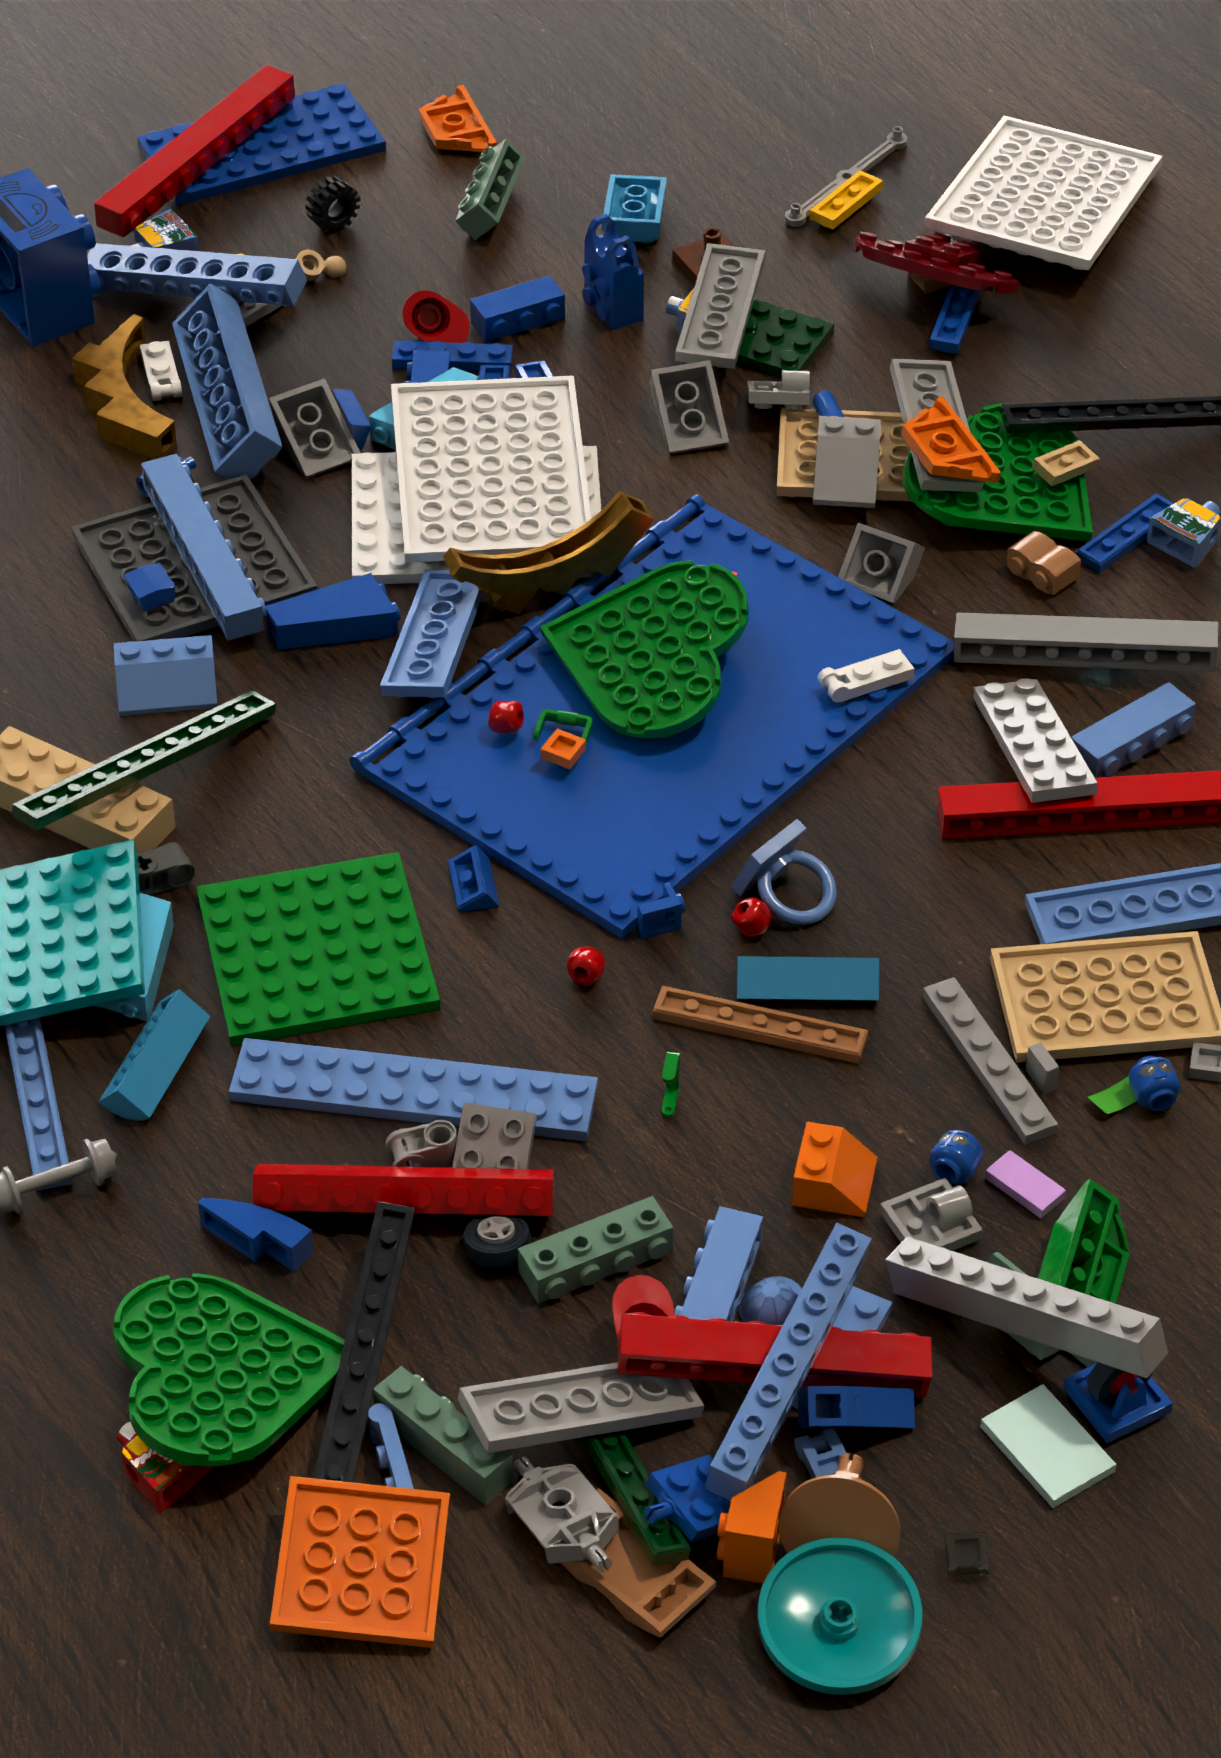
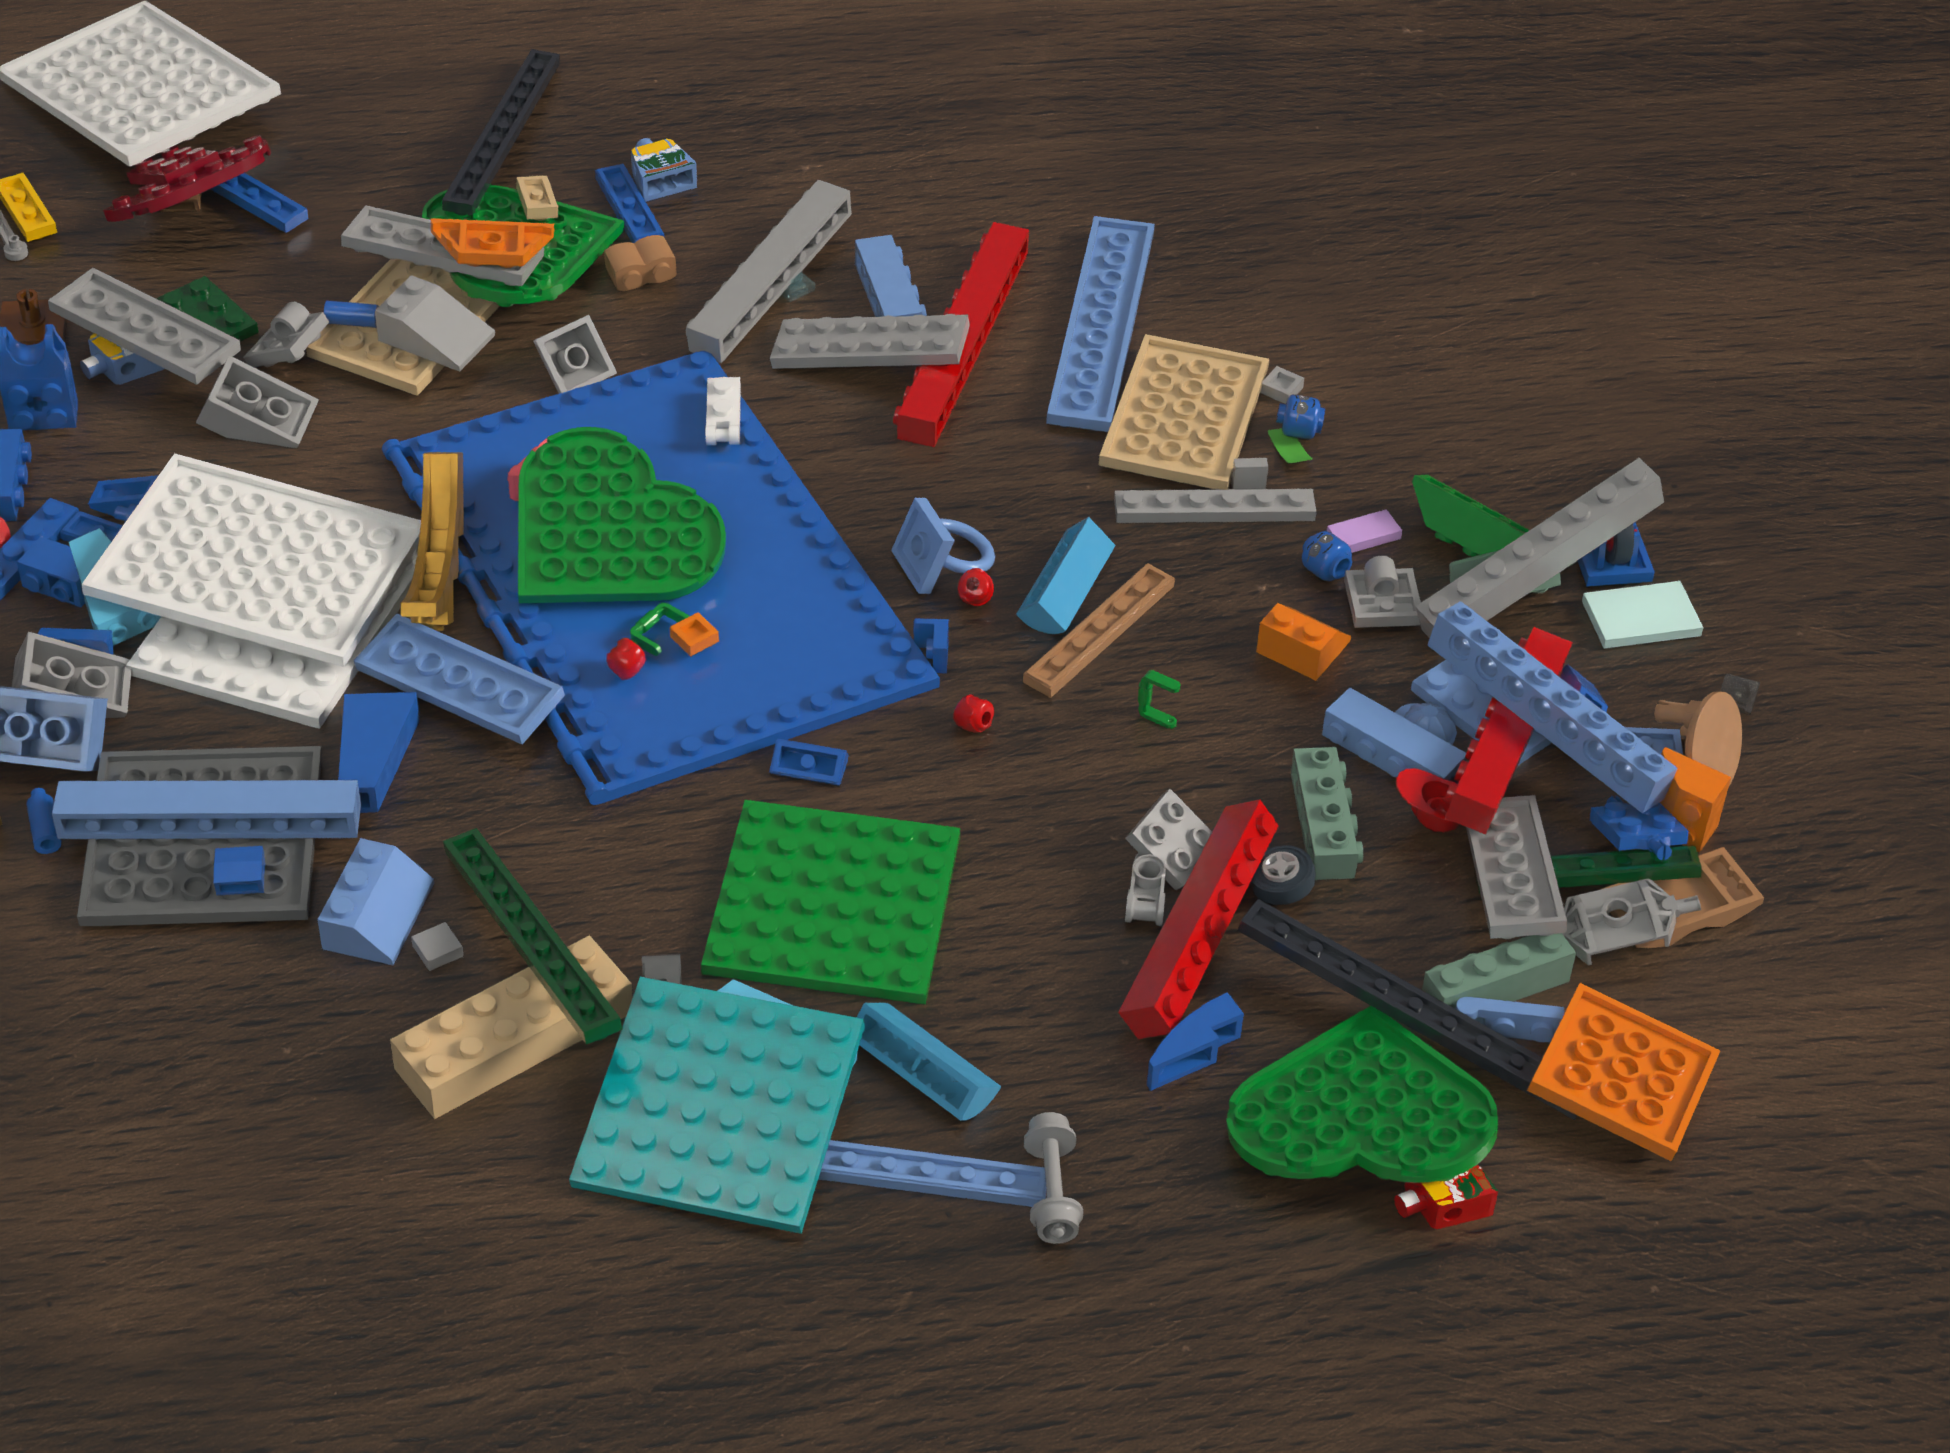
camera: 70 degrees left, 0 degrees up
medium blue plate [229,1038,598,1142] -> none
teal dish [758,1537,922,1695] -> none
none -> light grey tile [411,922,463,971]

